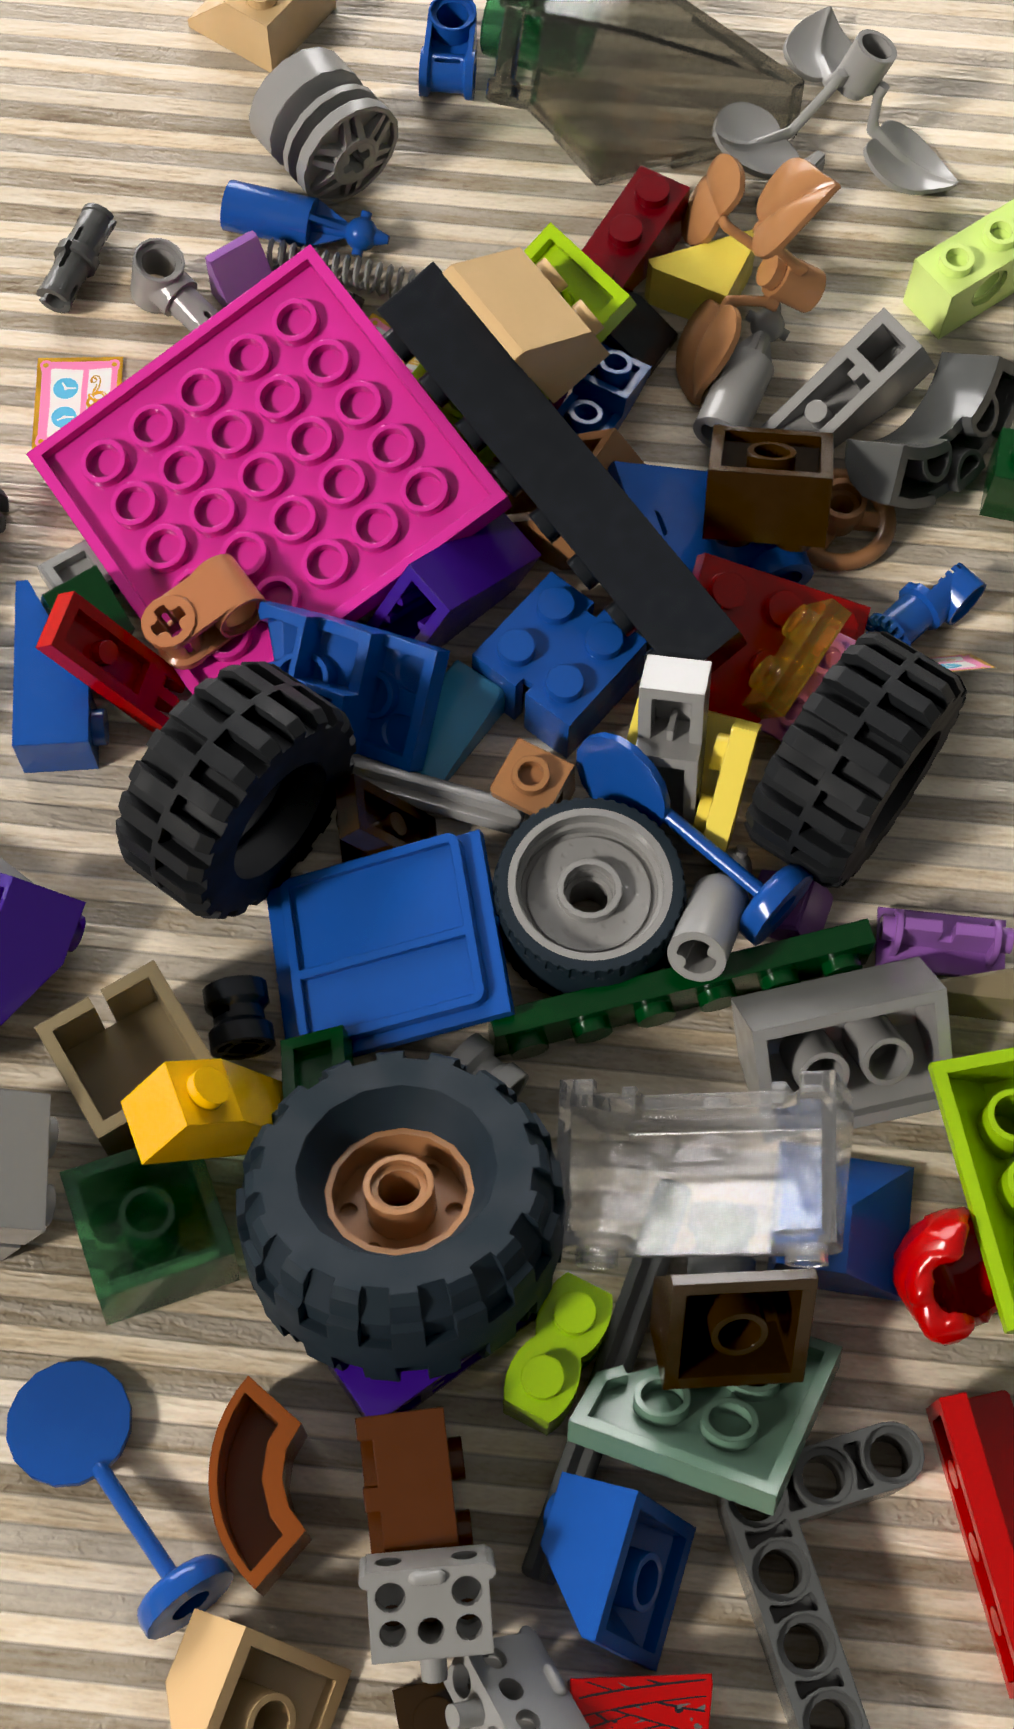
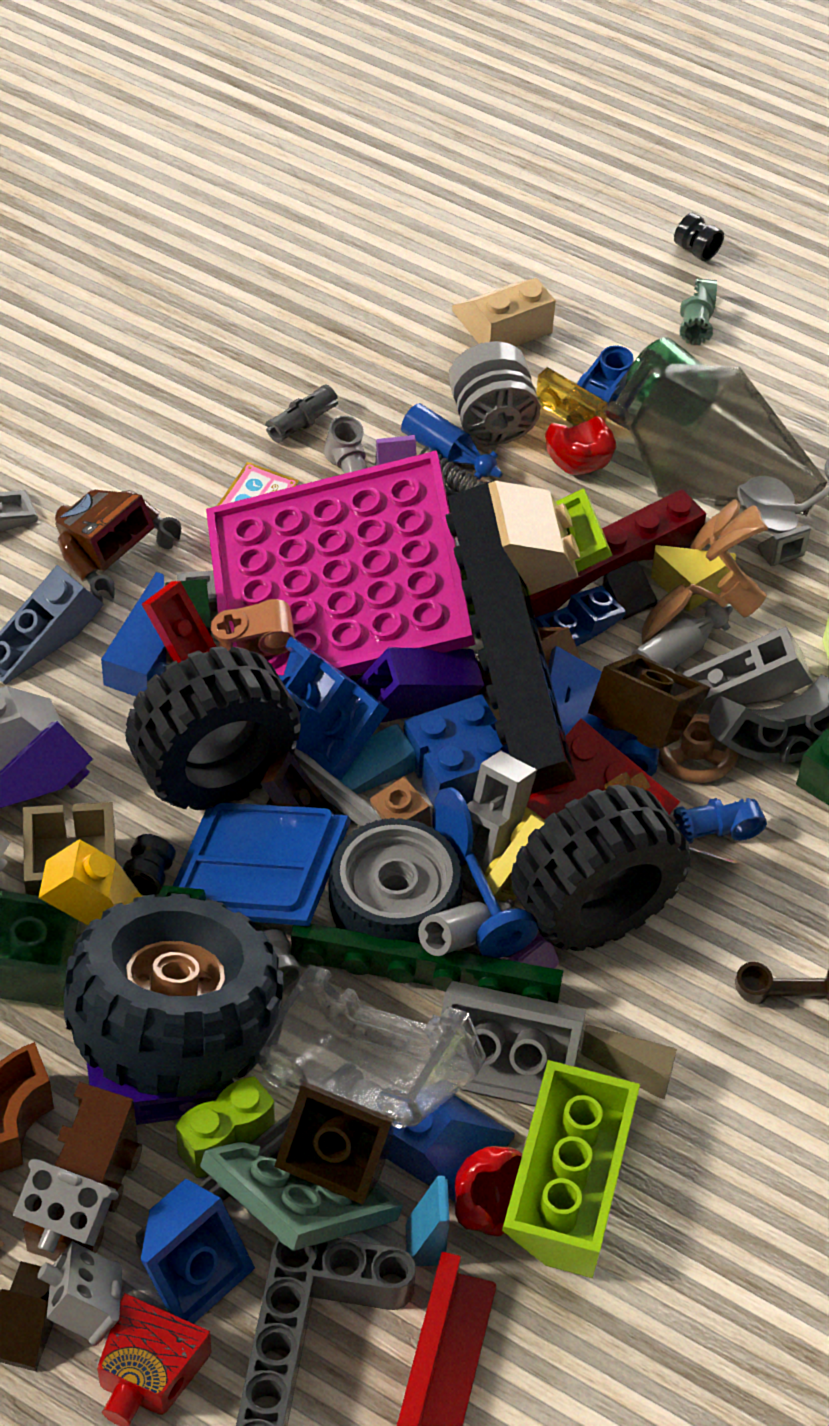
camera: 25 degrees right, 15 degrees down
medium lavender hinge [875,907,1014,977] -> none
none -> dark azure slope [405,1176,450,1266]
none -> clear yellow plate [536,367,608,426]
none -> red hair [545,416,617,475]

